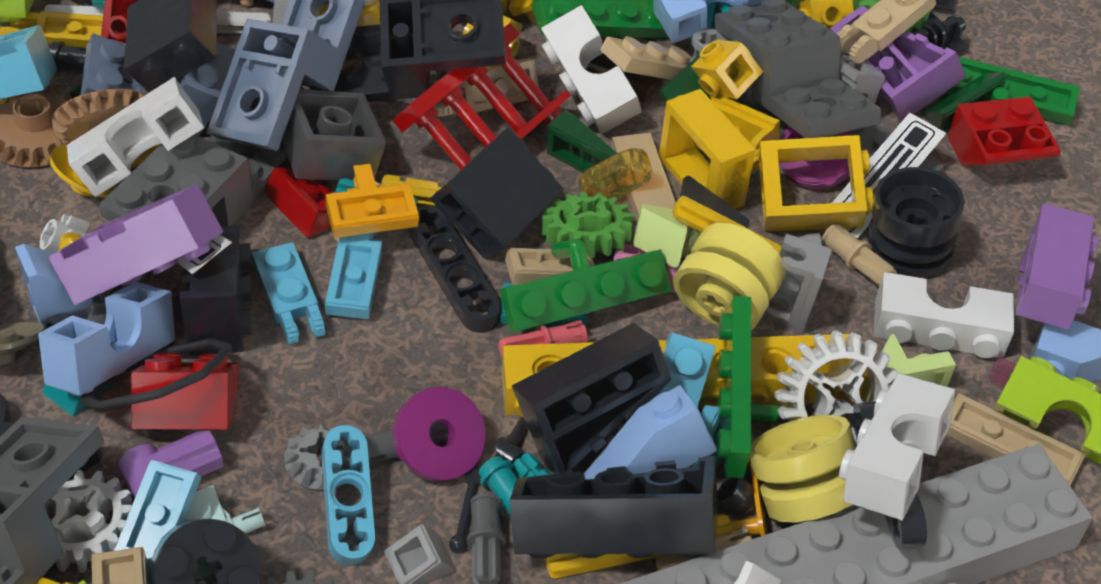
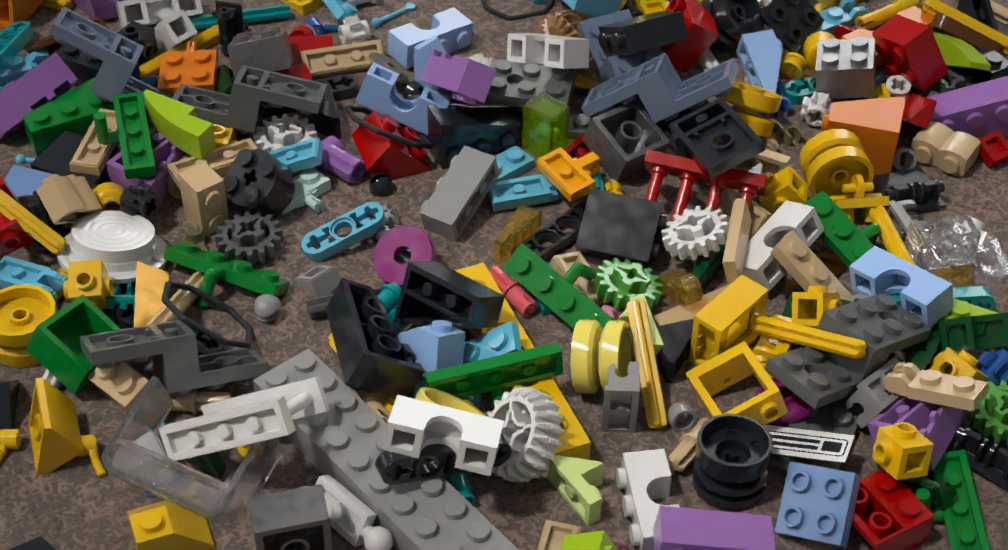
camera: 75 degrees right, 5 degrees down
none -> black hinge [369,172,393,197]
none -> light grey brick [420,145,499,241]
none -> clear yellow slope [494,205,542,265]
none -> clear neon green brick [522,92,569,158]
none -> white gear [661,206,729,260]
none -> tan tile [722,198,752,285]
none -> yellow axle [750,315,867,359]
none -> medium blue plate [775,461,861,548]
none -> yellow brick [872,422,934,480]

